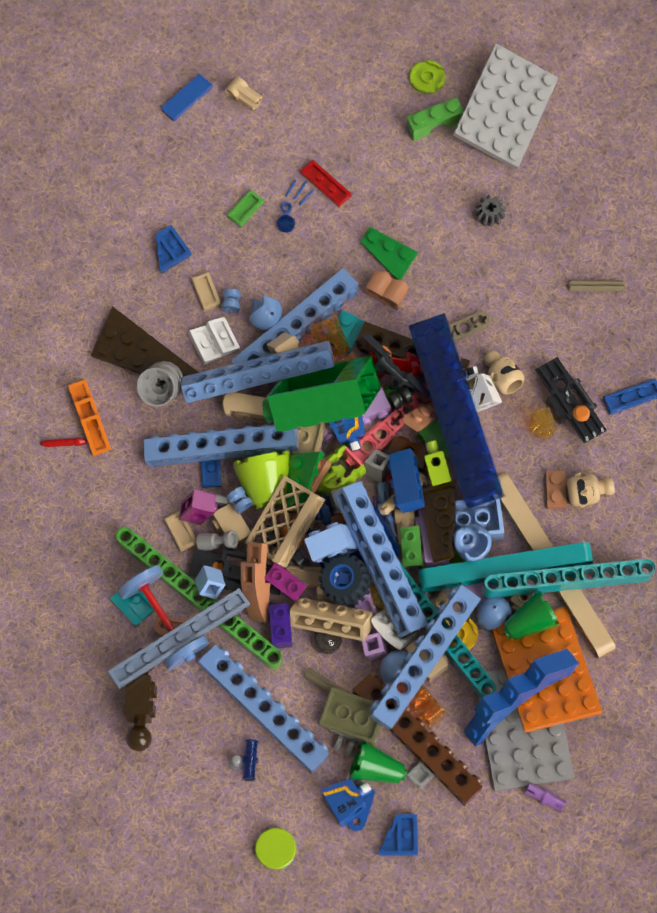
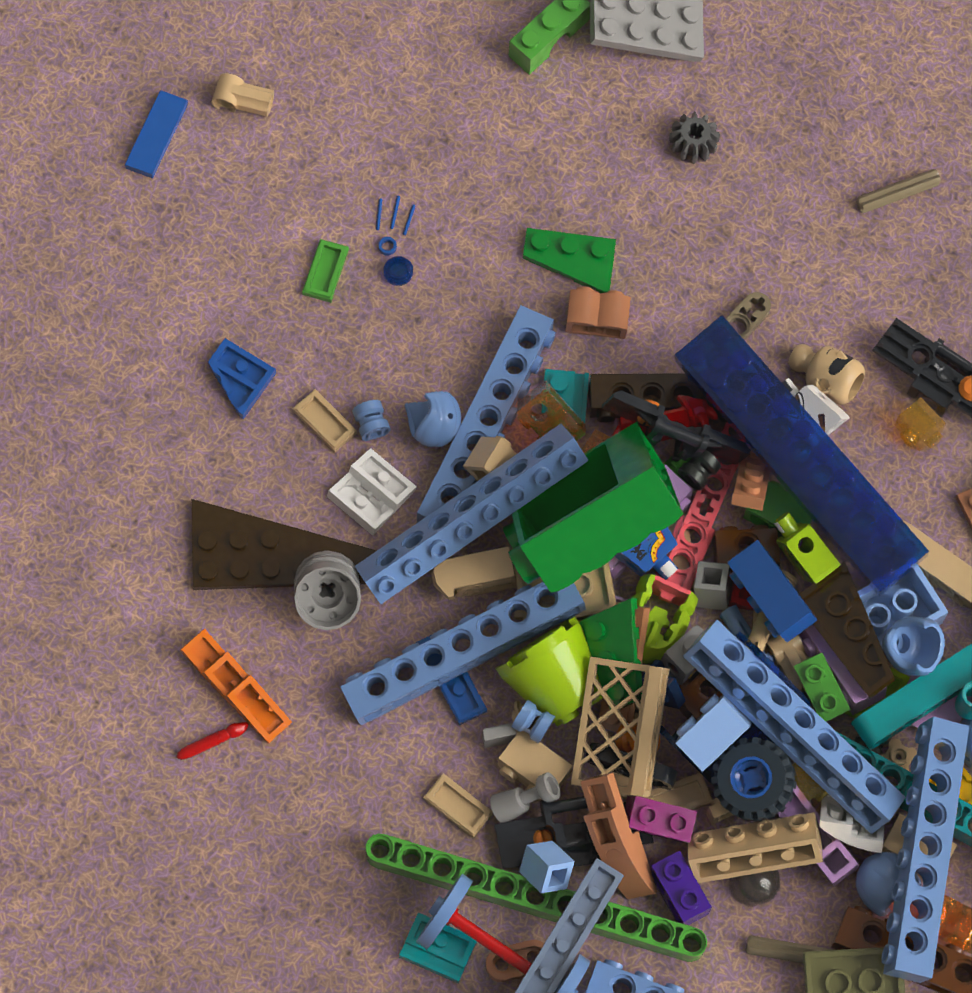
camera: 30 degrees left, 0 degrees up
magenta brick [179,489,217,525] -> none
red tile [300,159,352,207] -> none

